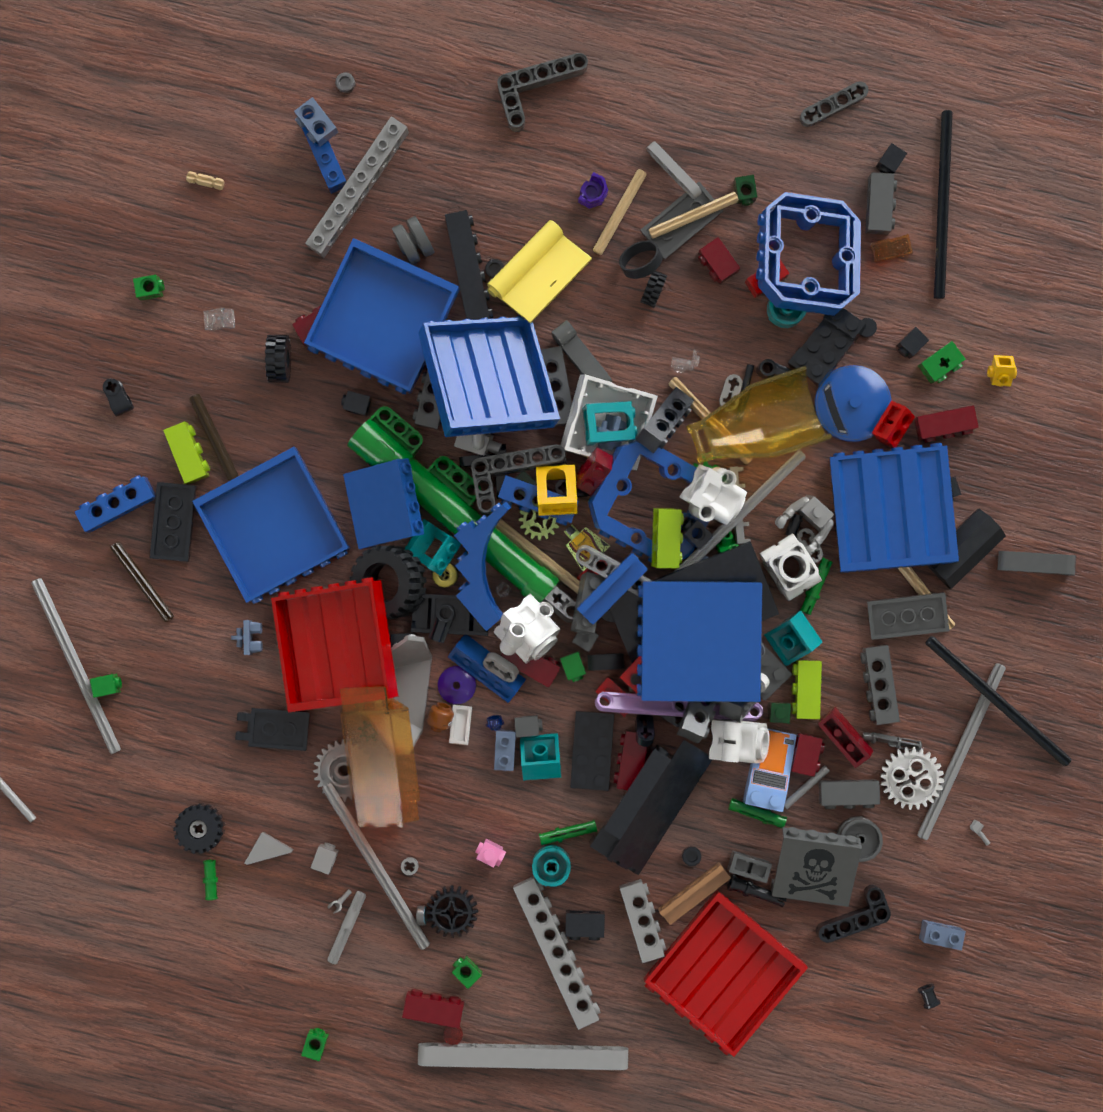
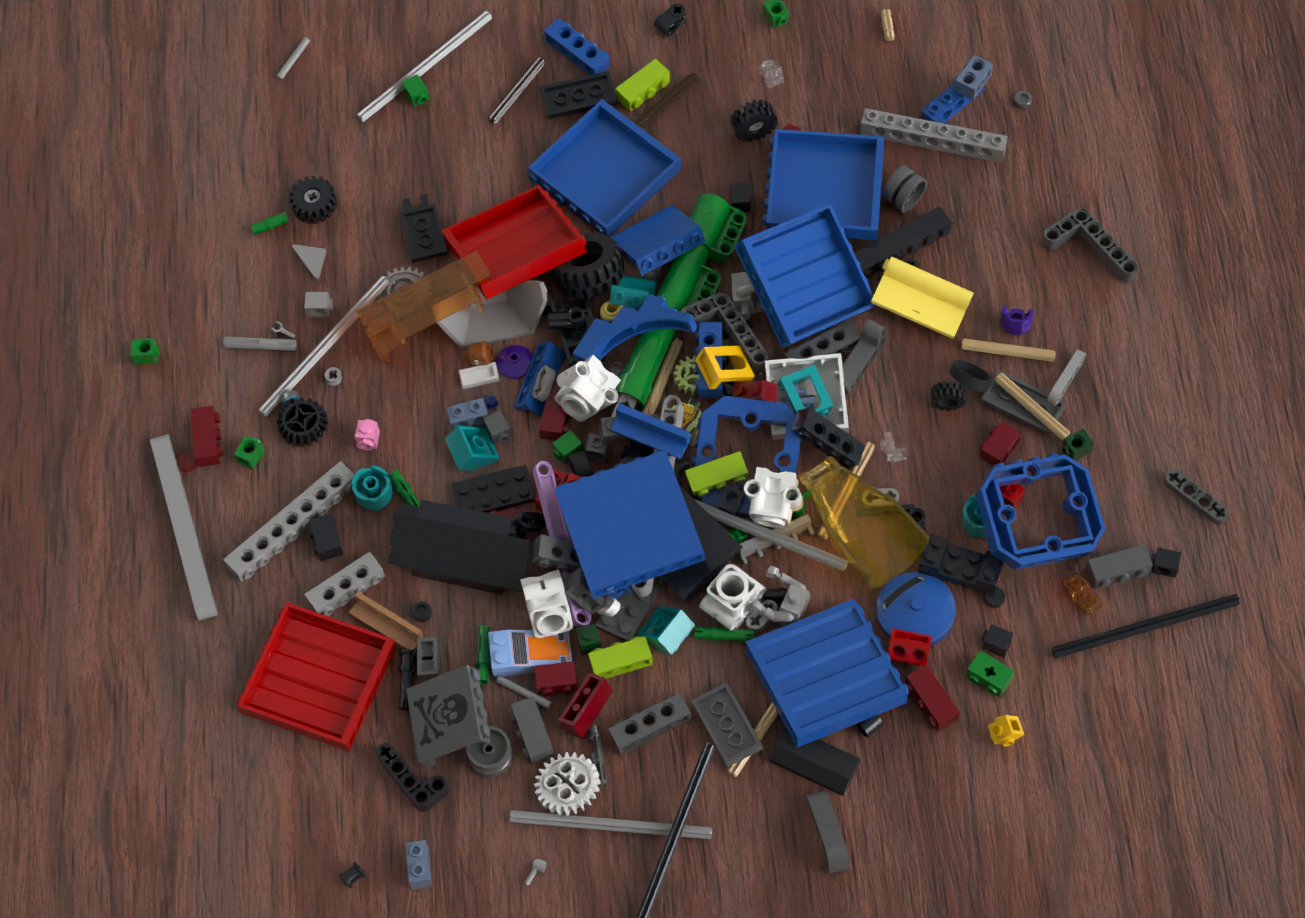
camera: 75 degrees right, 25 degrees down
sand blue hips [231,620,263,655] -> none

